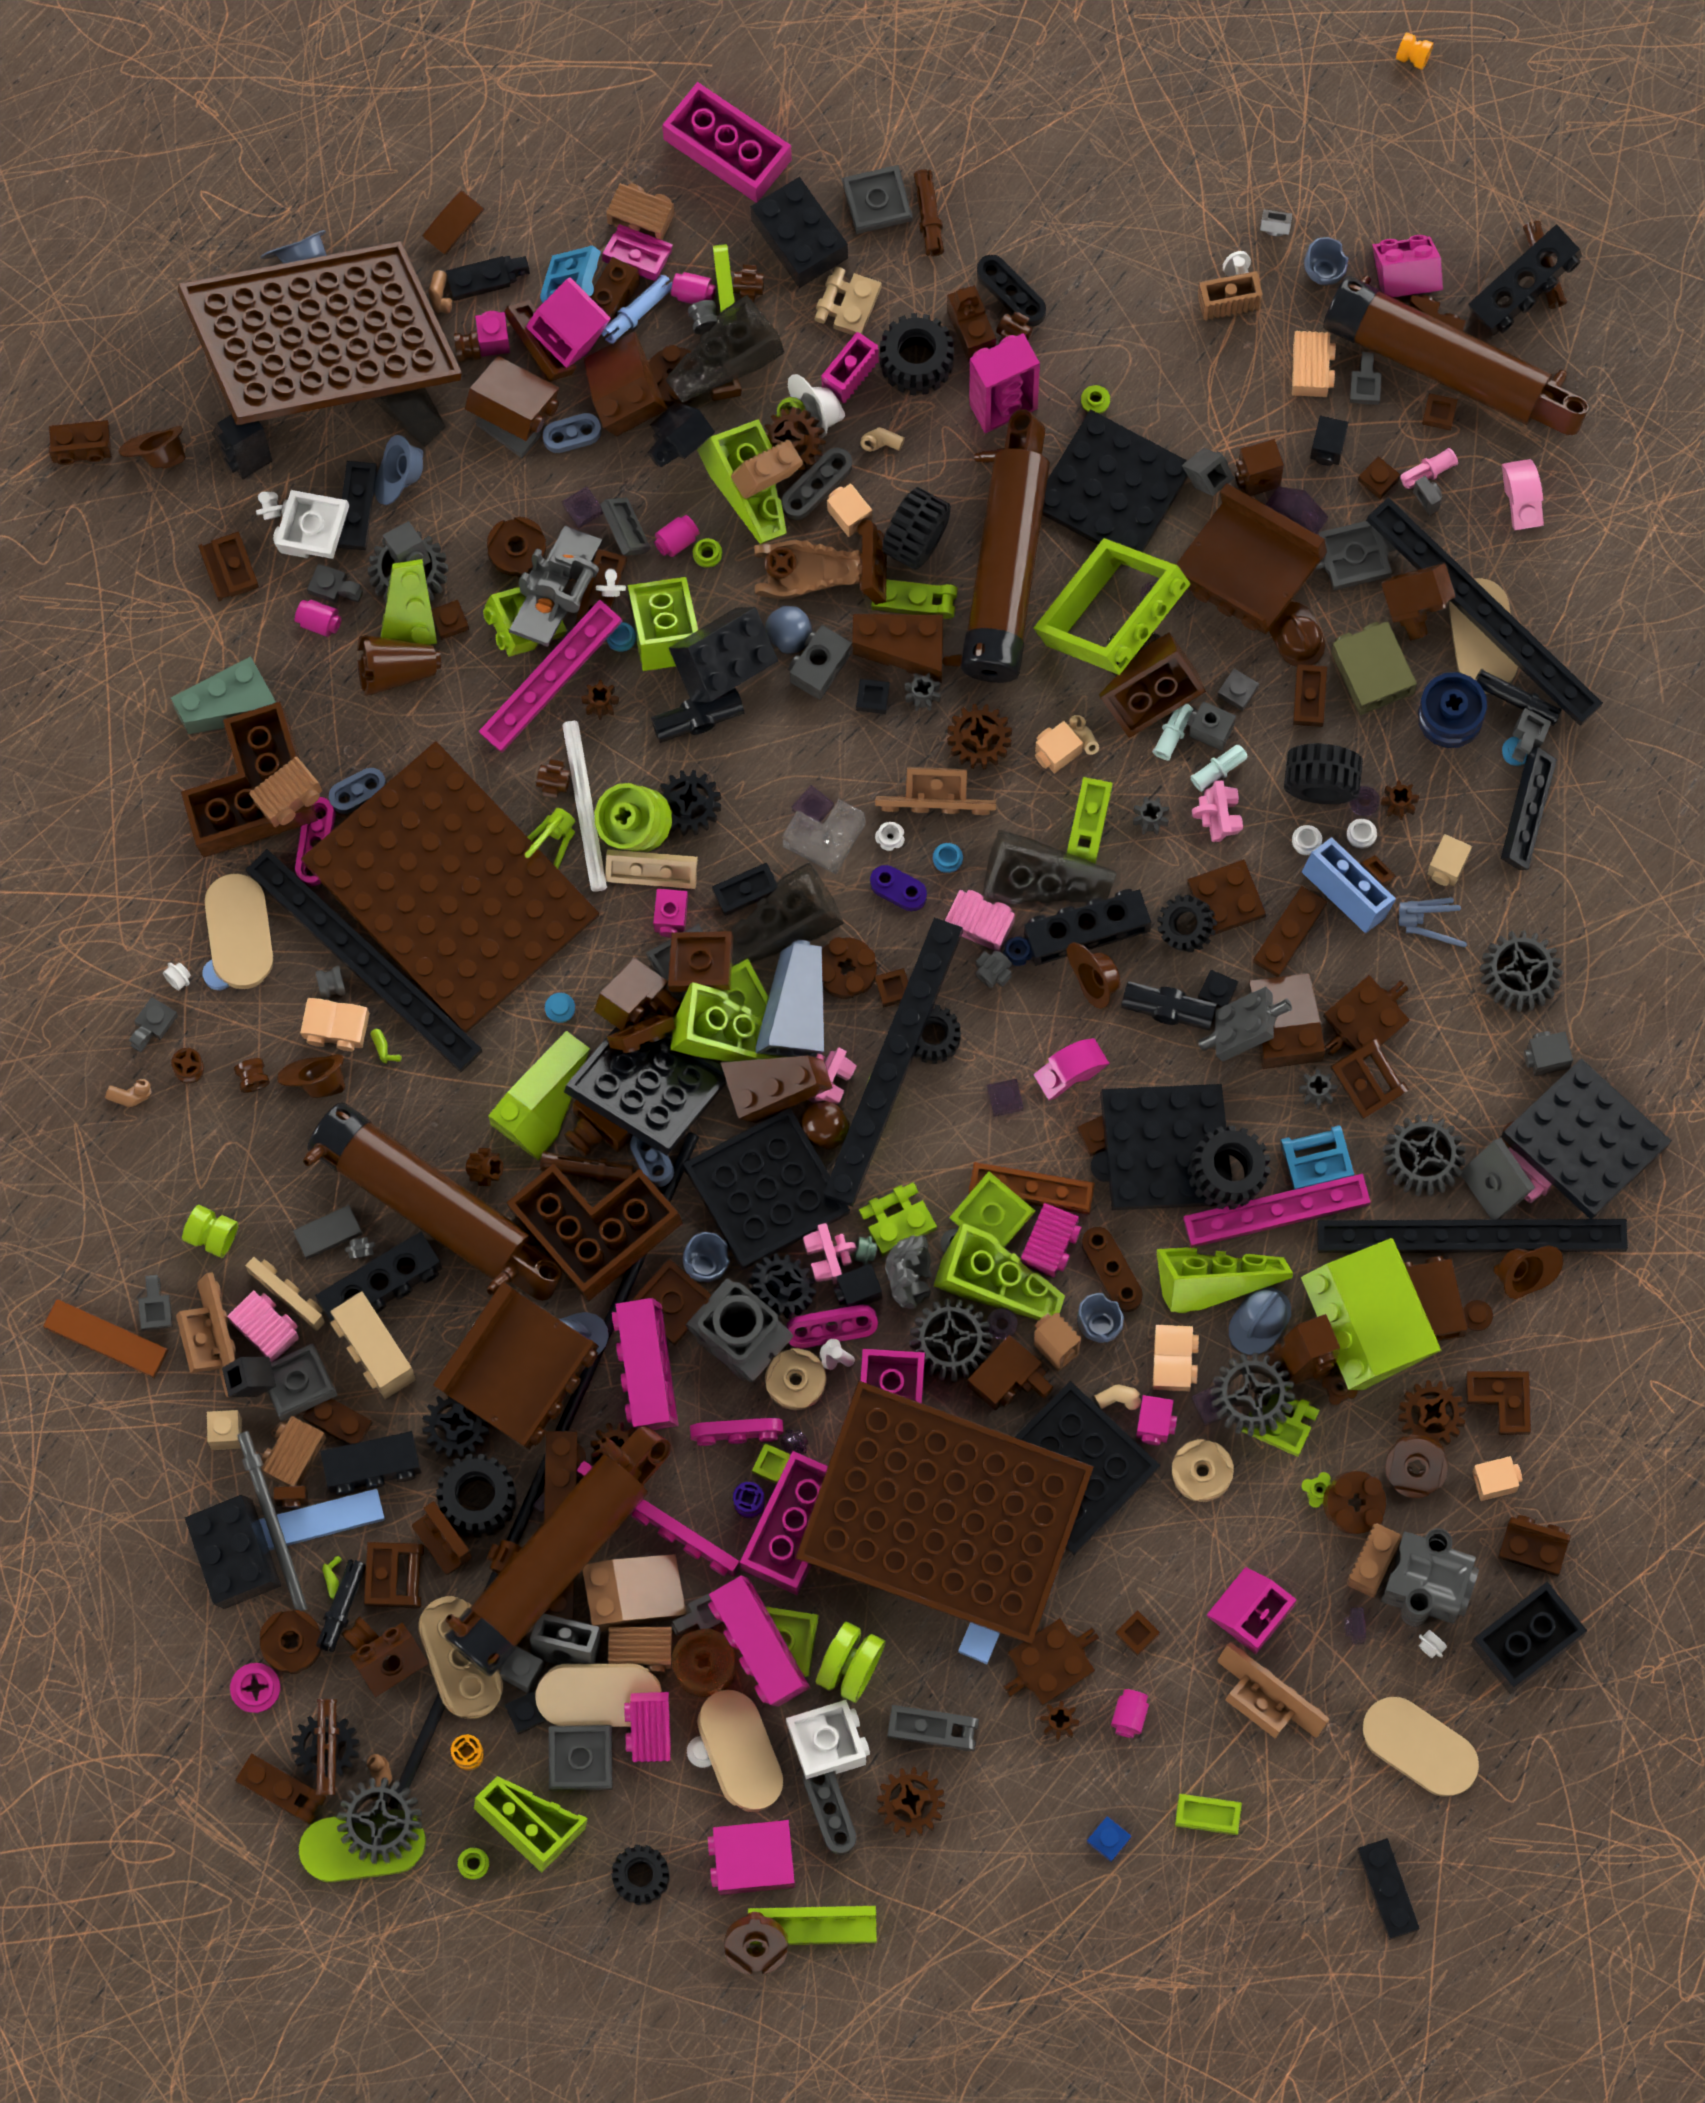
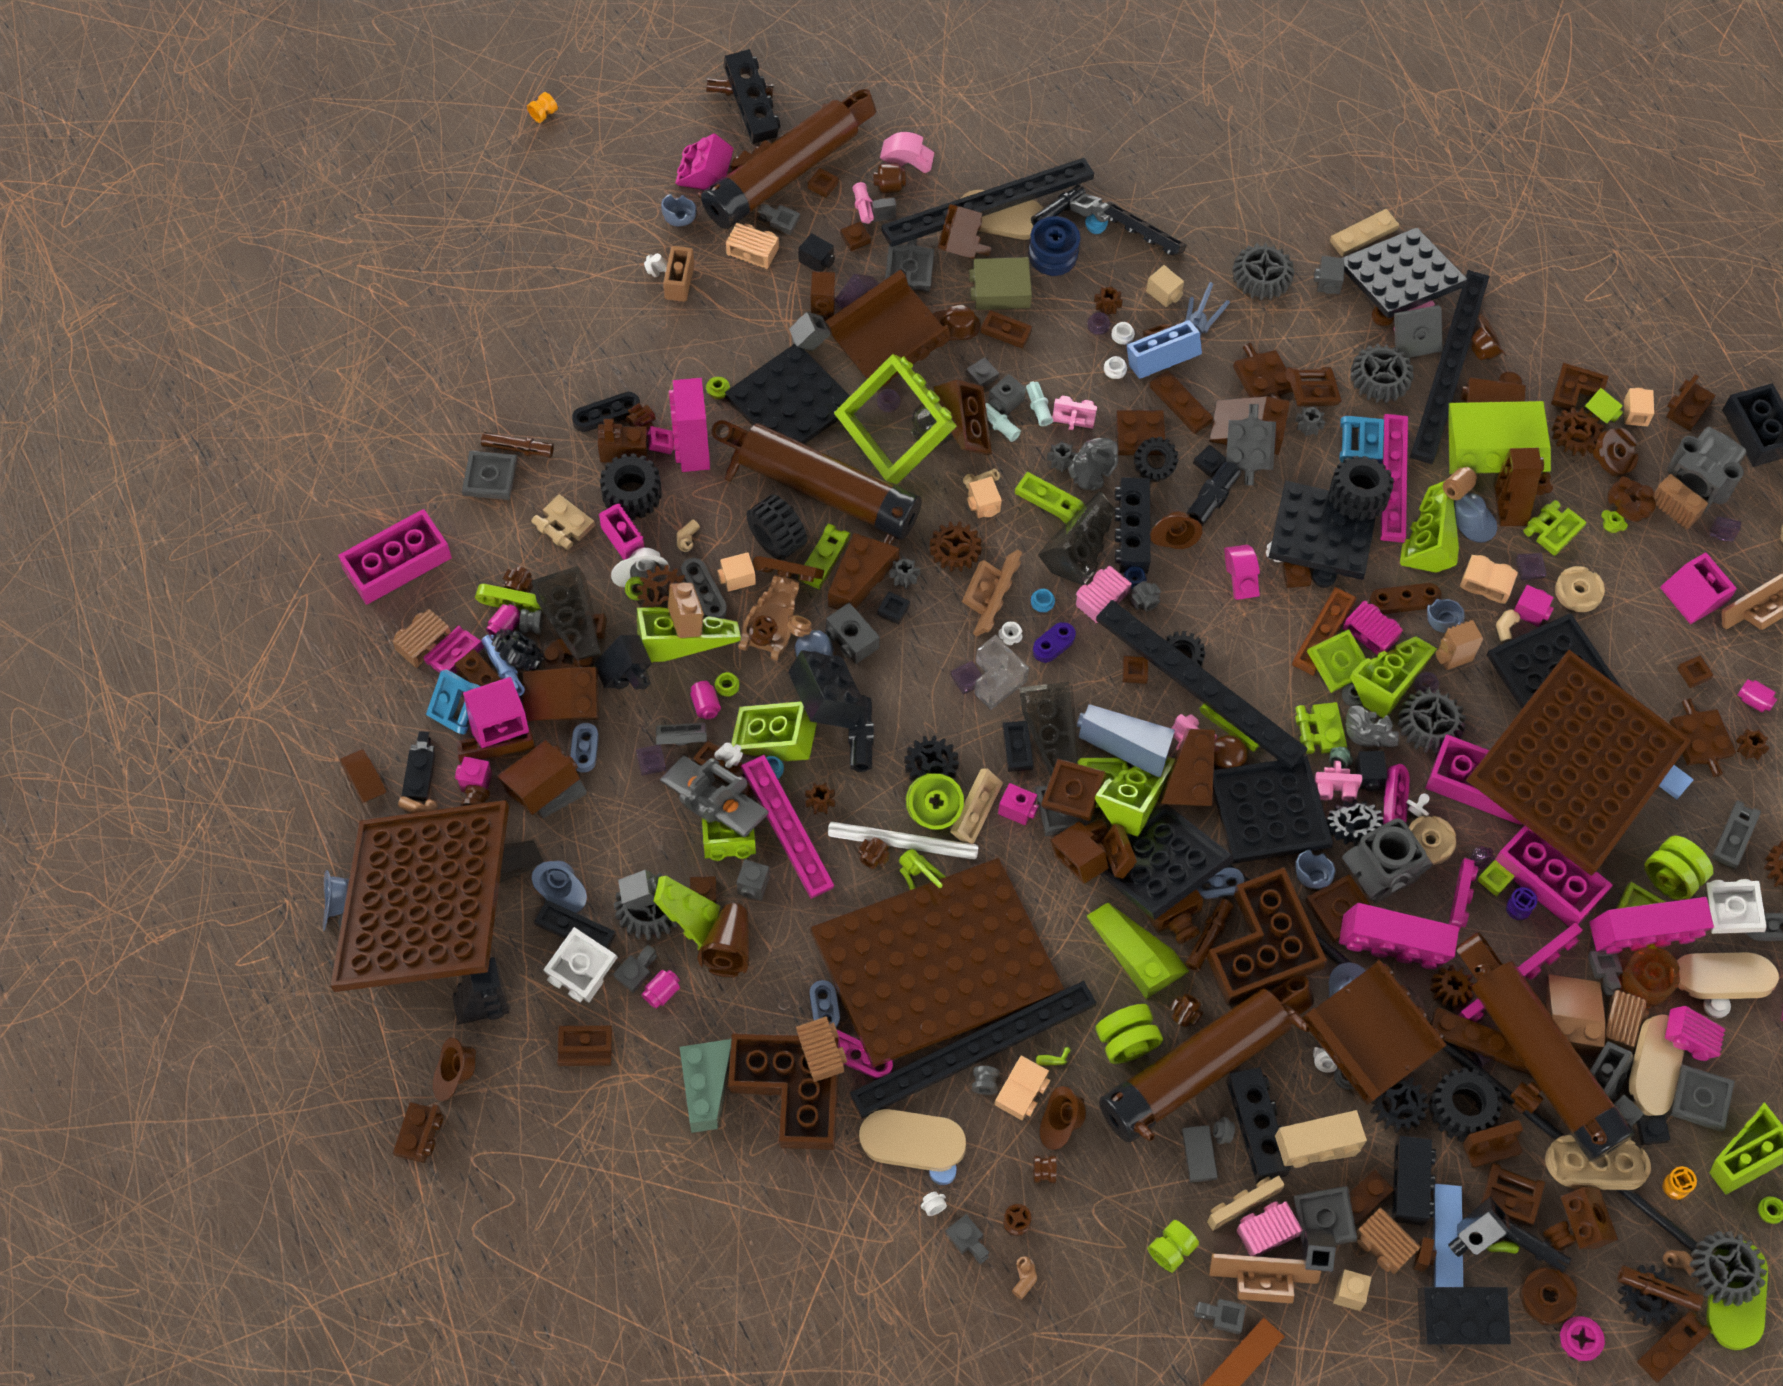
camera: 75 degrees left, 10 degrees down
dark grey bar [237,1431,308,1611] -> none
white plate [256,492,282,520] -> none
reddish brown plate [487,517,546,578] -> none
dark azure plate [545,993,575,1023] -> none
black brick [750,176,848,288] -> none
reddish brown plate [822,937,877,999] -> none
reddish brown hinge [968,1335,1053,1411] -> none
clear purple plate [987,1079,1024,1117] -> none
dark grey gear [1211,1352,1295,1437] -> none
flat silver plate [1260,209,1292,236] -> none
black tyre [1284,743,1363,804] -> none
white plate [1418,1630,1447,1658] -> none
none -> black gear [491,629,544,671]
none -> dark grey brick [736,859,770,901]
none -> medium nougat plate [787,616,812,637]
none -> reddish brown head [873,163,906,193]
none -> dark grey hair [1068,438,1118,491]
none -> lime wheel [1095,1004,1163,1064]
none -> tan plate [1330,209,1399,257]
none -> medium nougat brick [1443,467,1477,500]
none -> black torso [1448,1196,1510,1257]
none -> lime brick [1585,388,1623,424]

